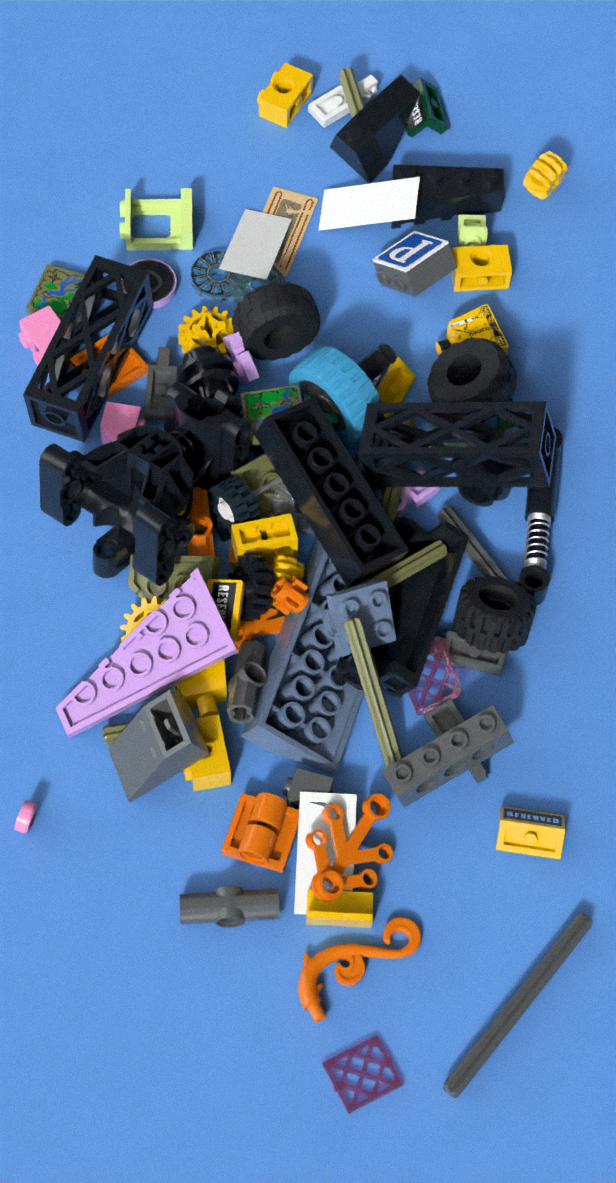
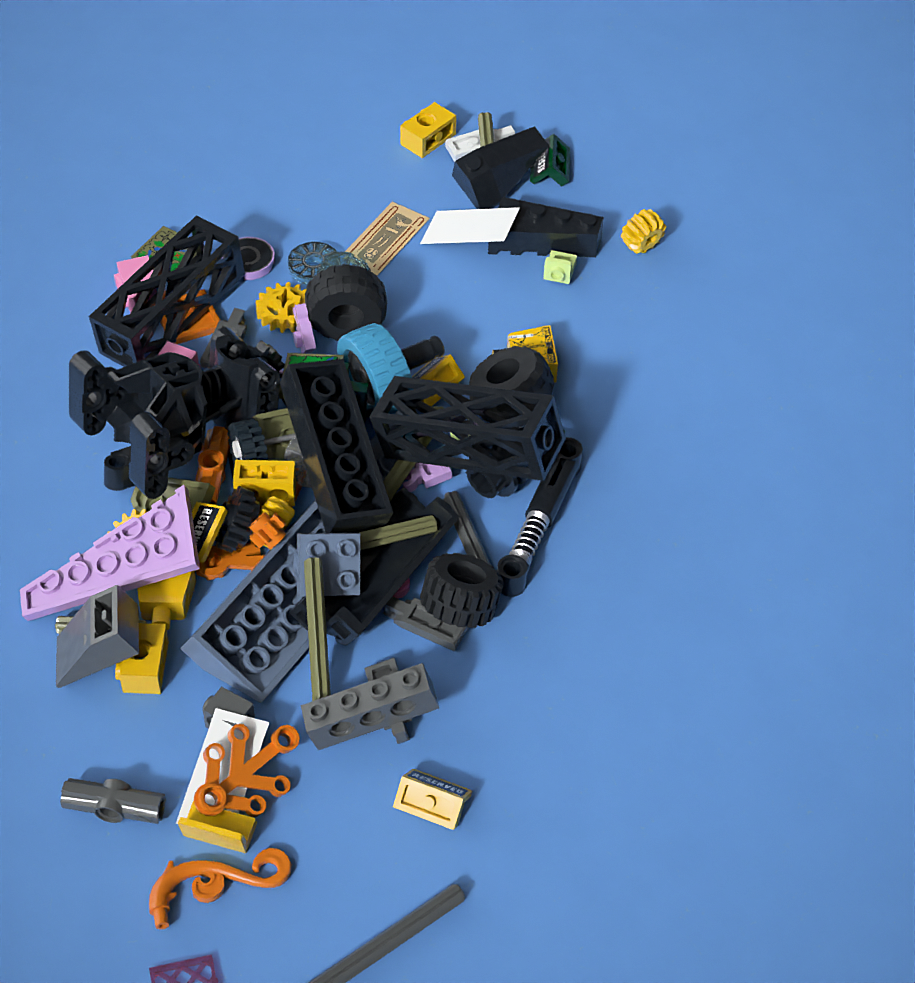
camera: 15 degrees right, 10 degrees down
yellowish green window [120,188,193,251] -> none
black piece [177,346,239,398] -> none
white sticker [219,209,292,279] -> none
orange plate [221,793,299,873] -> none
dark grey piece [226,640,267,724] -> none
piece [372,231,457,296] -> none
window [408,642,464,715] -> none
yellow brick [451,244,512,292] -> none

